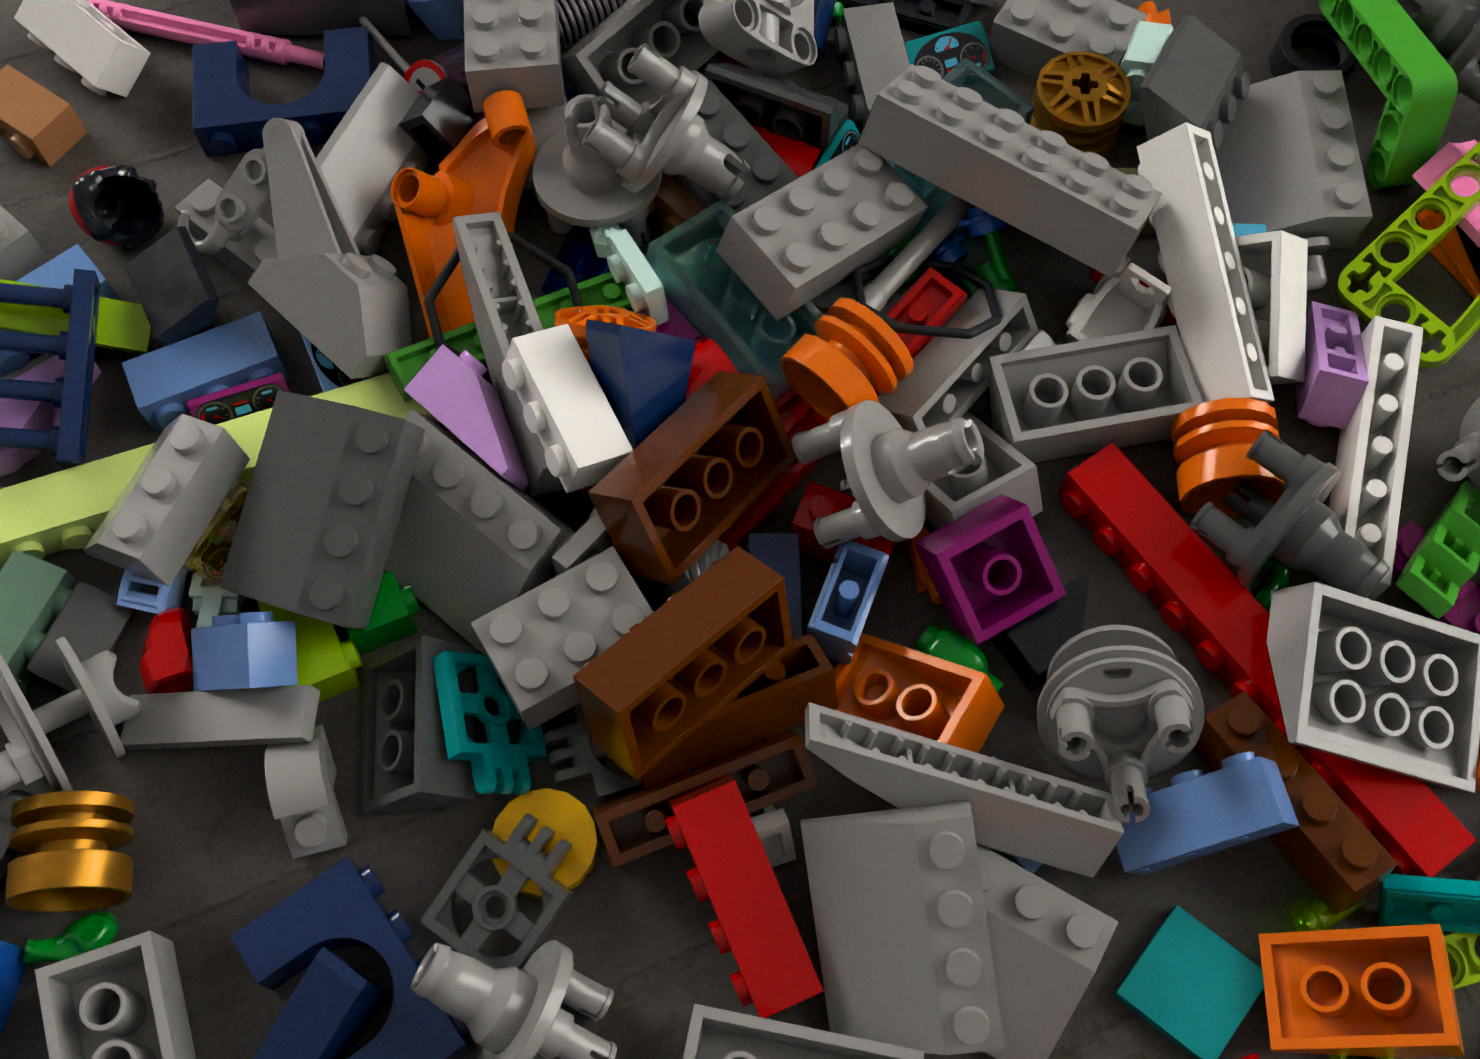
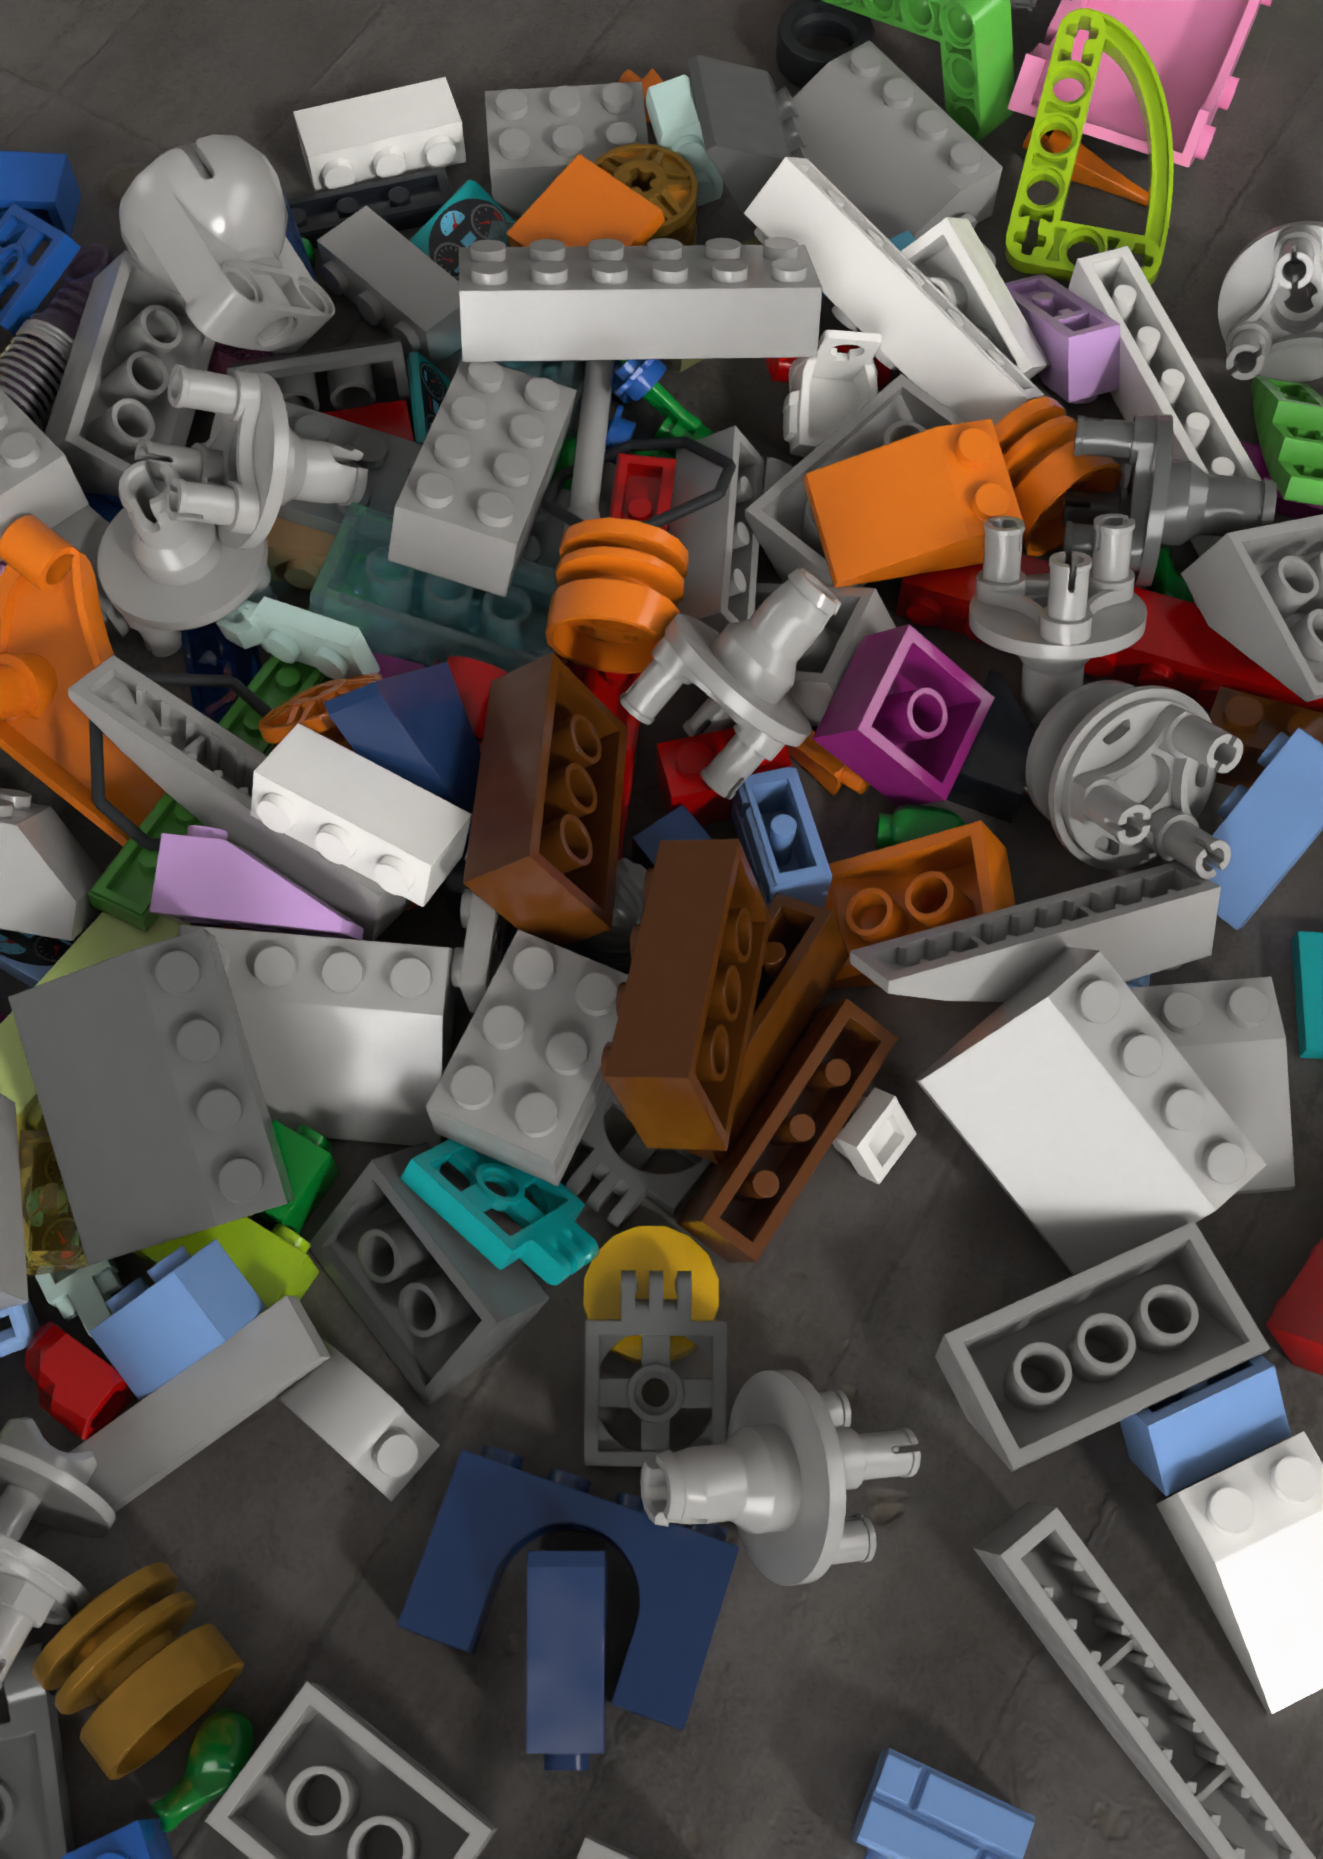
camera: 35 degrees left, 0 degrees up
red brick [664,774,824,1018] -> none
none -> orange tile [506,154,665,247]
none -> orange slope [803,419,1026,588]
none -> light grey piece [969,514,1147,732]

